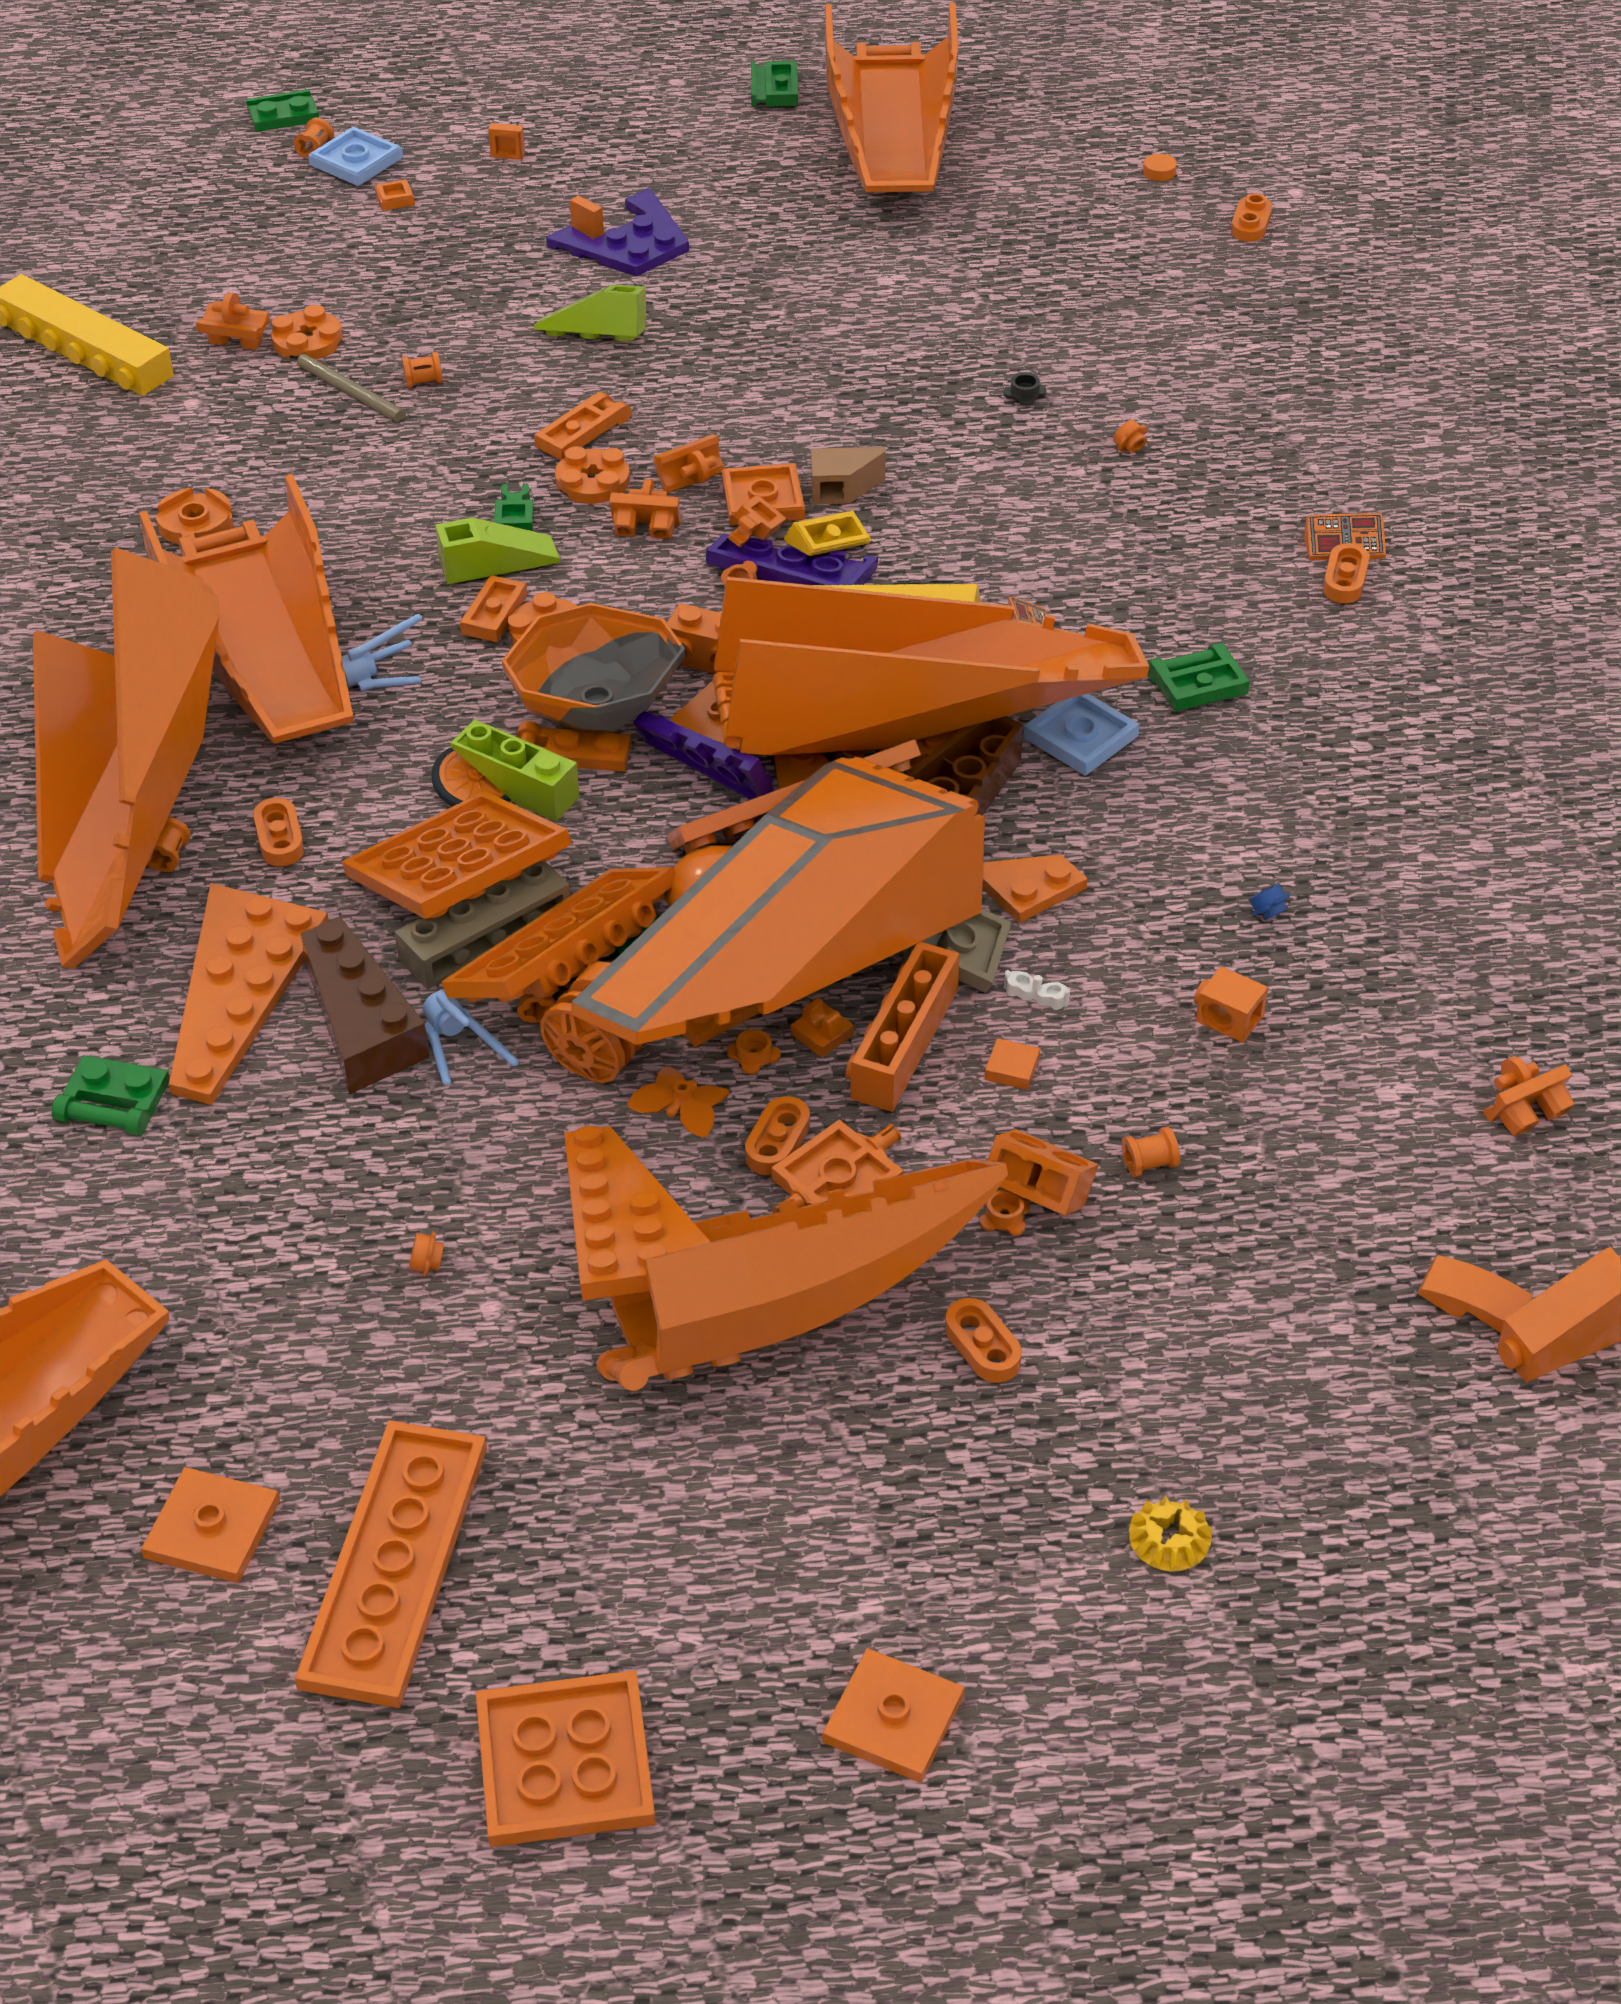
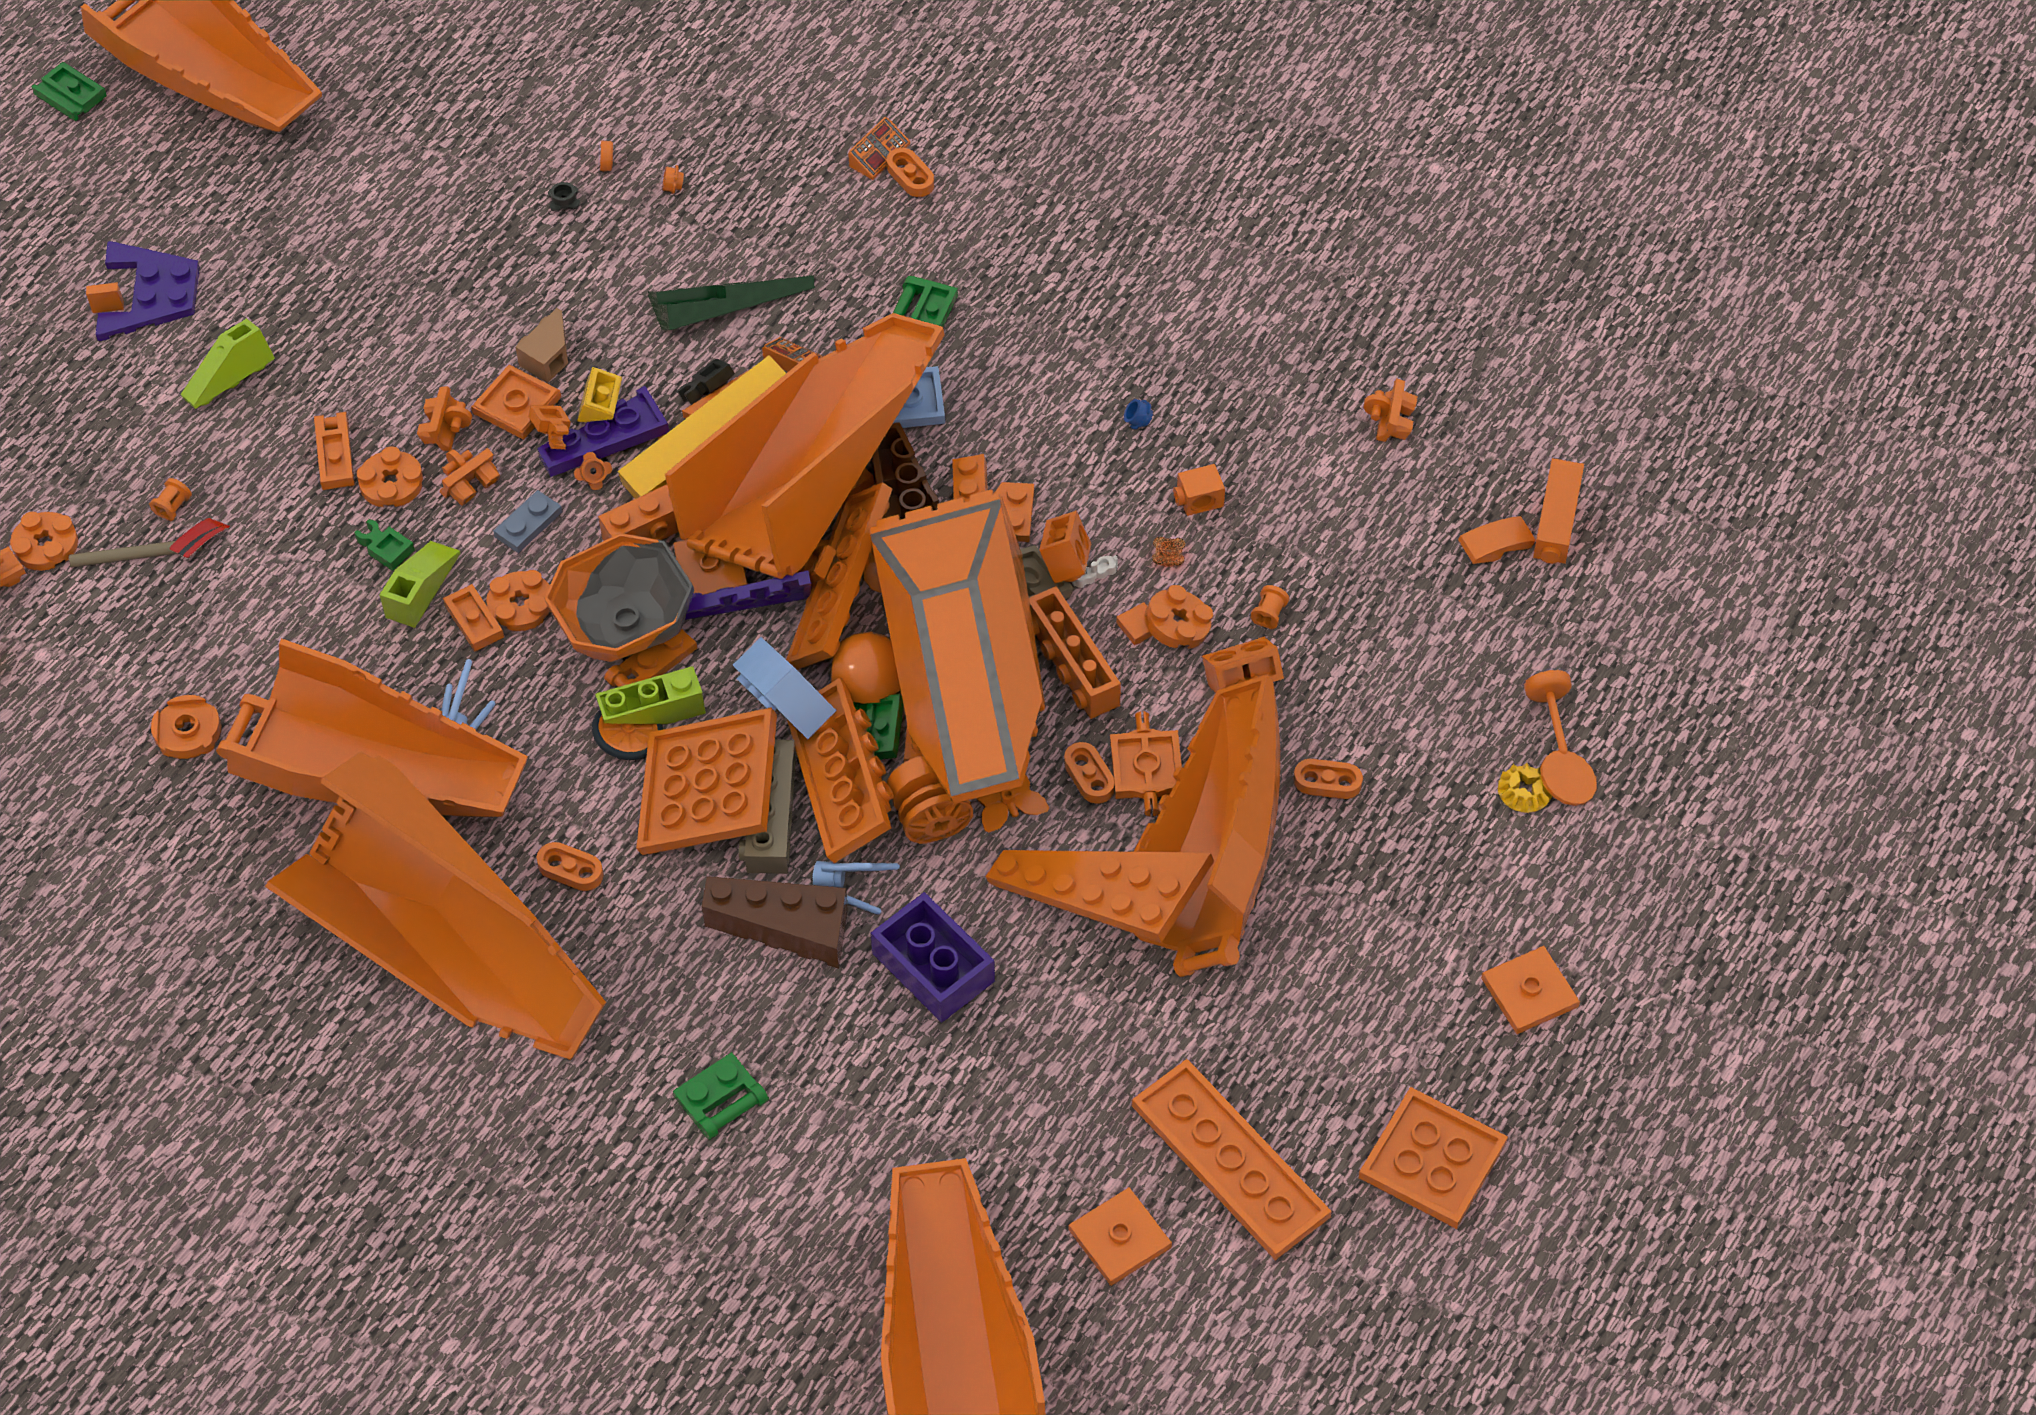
camera: 50 degrees left, 10 degrees up
orange wing [169,883,329,1105] -> none
orange plate [408,1231,444,1276] -> none
none -> red sticker [170,518,230,558]
none -> sand blue plate [493,490,563,553]
none -> orange tile [600,140,613,171]
none -> dark green wedge [648,275,815,330]
none -> light blue wedge [733,637,837,739]
none -> orange tile [801,545,837,583]
none -> dark purple brick [870,892,995,1023]
none -> orange plate [952,454,988,502]
none -> orange brick [1039,510,1091,584]
none -> orange plate [1145,585,1213,649]
none -> clear orange plate [1152,537,1186,567]
none -> orange piece [1524,670,1597,806]

